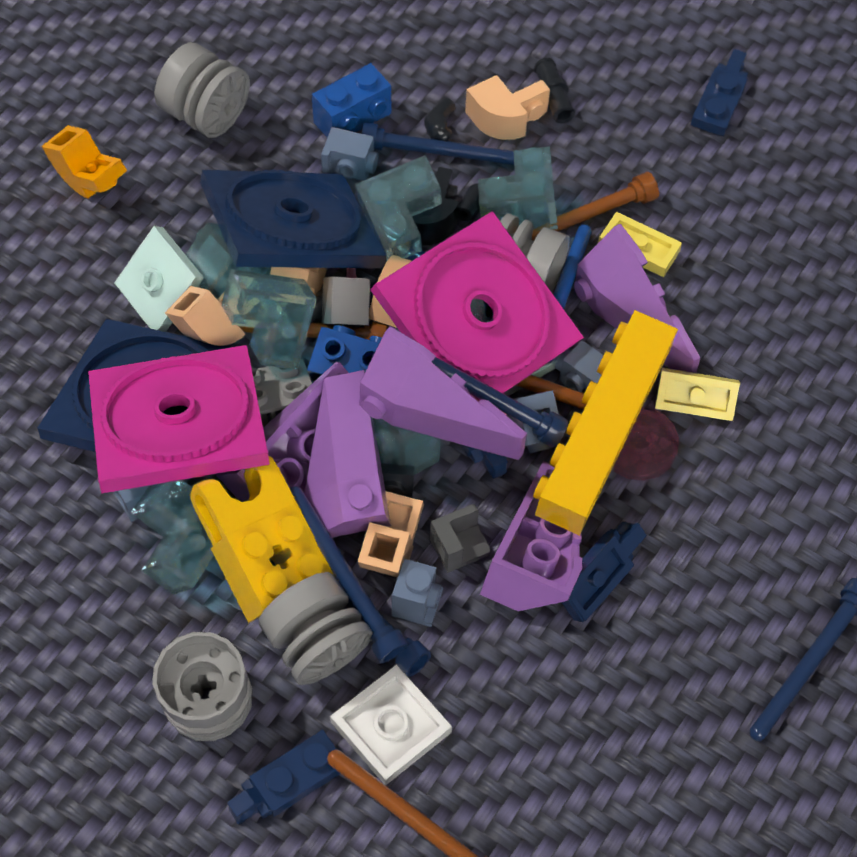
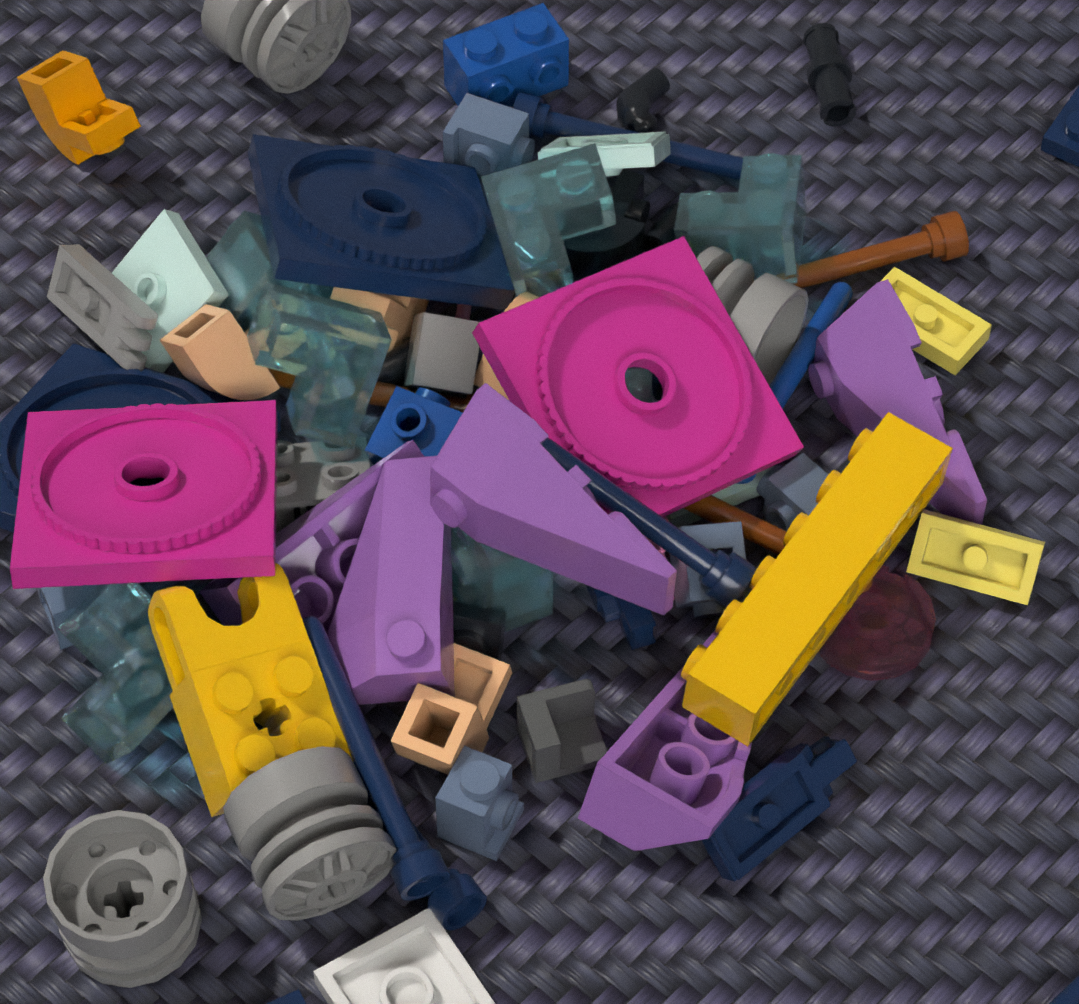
camera: 10 degrees right, 5 degrees down
light nougat brick [465,75,550,140] -> none
none -> light grey hinge [47,244,158,371]
none -> light aqua plate [538,131,671,177]

